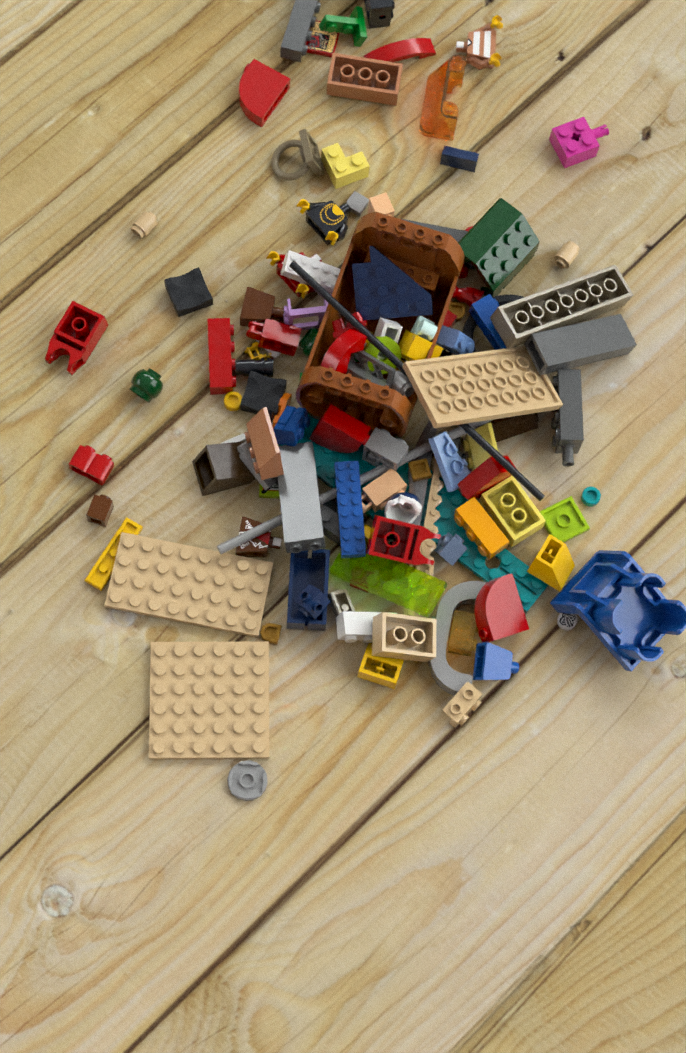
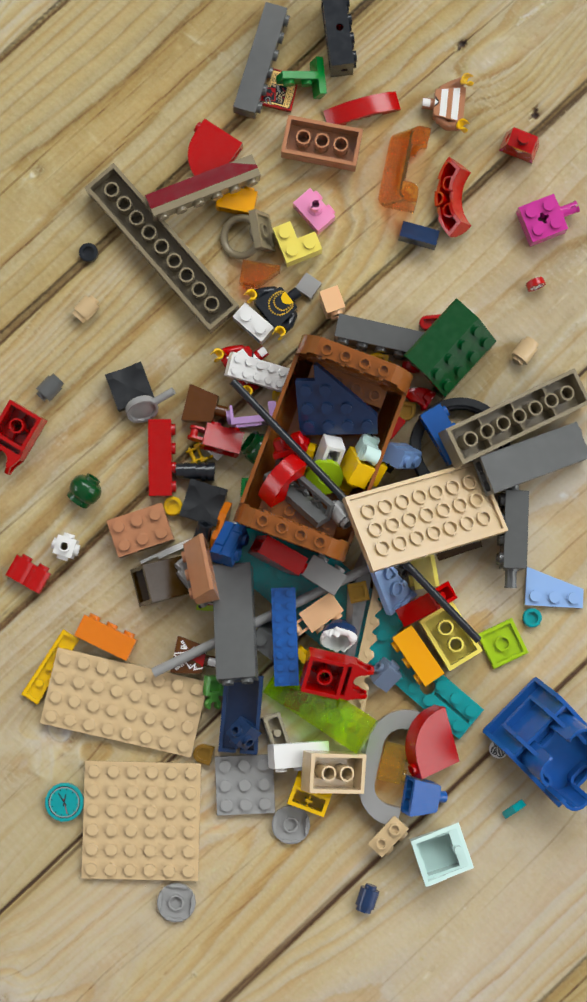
camera: 10 degrees right, 15 degrees up
reddish brown brick [86,494,114,527] -> none
yellow slope [527,534,575,592] -> none
none -> dark grey brick [36,373,64,402]
none -> teal tile [45,783,84,822]
none -> white brick [51,532,80,561]
none -> orange brick [74,613,138,661]
none -> black tile [79,243,99,263]
none -> dark tan brick [85,163,239,334]
none -> nougat brick [107,502,175,558]
none -> light grey piece [125,388,176,423]
none -> brick [145,154,261,222]
none -> bright green plate [203,675,224,709]
none -> light grey plate [215,754,275,816]
none -> light orange brick [216,186,258,215]
none -> white brick [233,303,274,345]
none -> clear orange slope [239,260,281,290]
none -> light grey tile [272,805,310,844]
none -> bright pink brick [293,188,335,235]
none -> dark blue brick [355,883,379,914]
none -> light aqua piece [410,822,474,887]
none -> red brick [434,157,472,237]
none -> red torso [499,127,539,164]
none -> teal tile [502,799,526,819]
none -> light blue wing [524,567,584,608]
none -> red tile [526,277,546,292]

